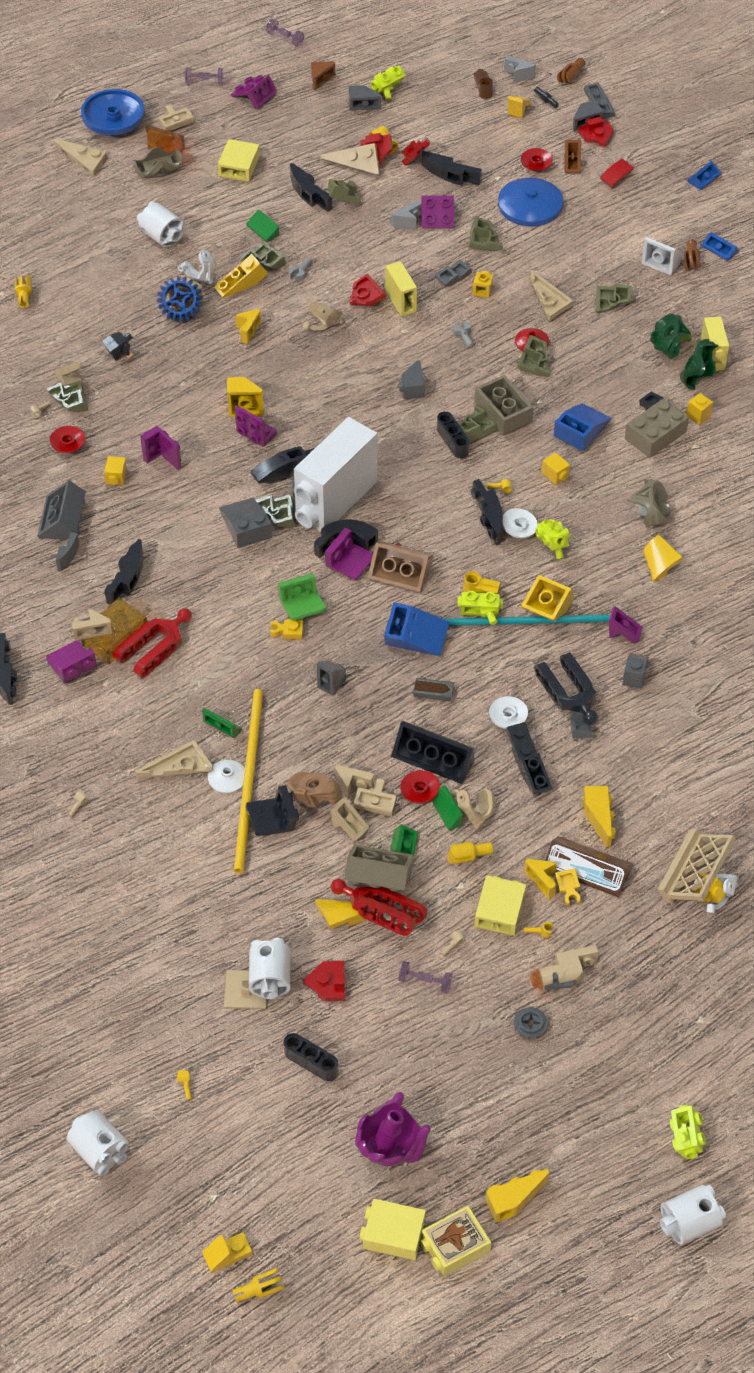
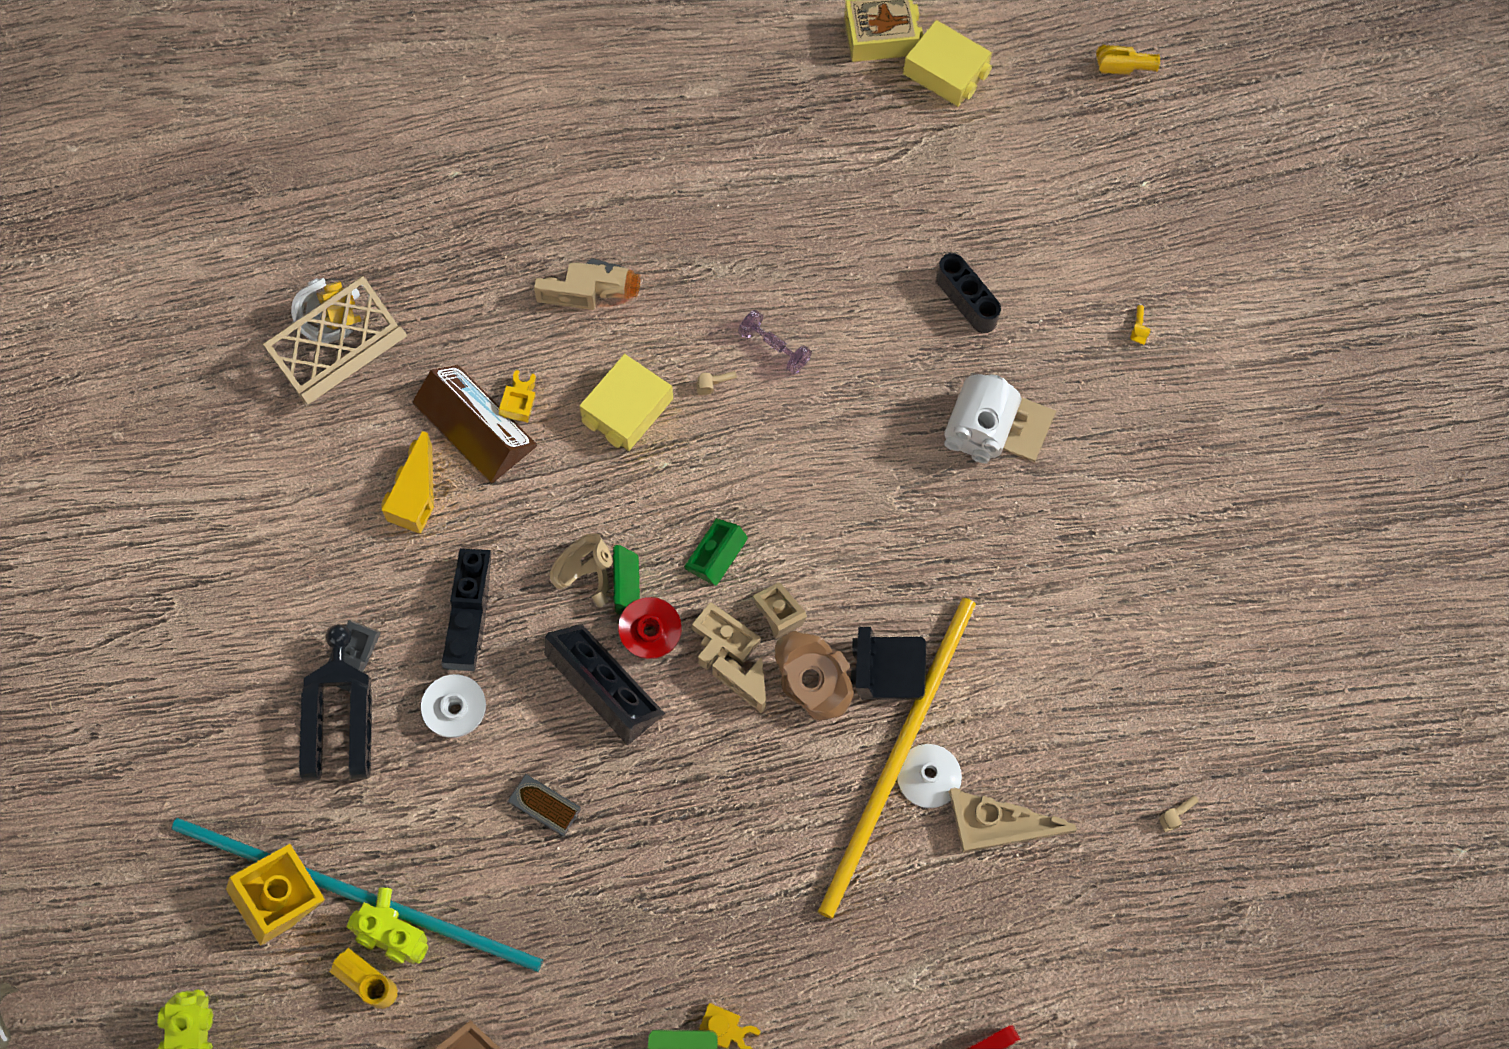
camera: 160 degrees left, 15 degrees up
white cylinder [66,1110,129,1176] -> none
green slope [202,708,242,738] -> none
yellow slope [202,1232,252,1273] -> none
red plate [303,961,345,1001] -> none
yellow slope [315,899,366,929] -> none
dark grey slope [316,661,346,695] -> none
red piece [330,878,428,936] -> none
dark tan brick [344,844,413,892] -> none
magenta piece [355,1092,431,1166] -> none
blue slope [384,602,449,657] -> none
yellow arm [447,841,493,864] -> none
yellow slope [485,1169,549,1223] -> none
dark grey gear [514,1007,548,1039] -> none
yellow hand [523,922,553,938] -> none
yellow slope [524,859,556,900] -> none
magenta slope [608,606,643,644] -> none
dark grey slope [622,653,649,689] -> none
yellow slope [643,534,682,582] -> none
neon yellow brick [670,1105,706,1159] -> none

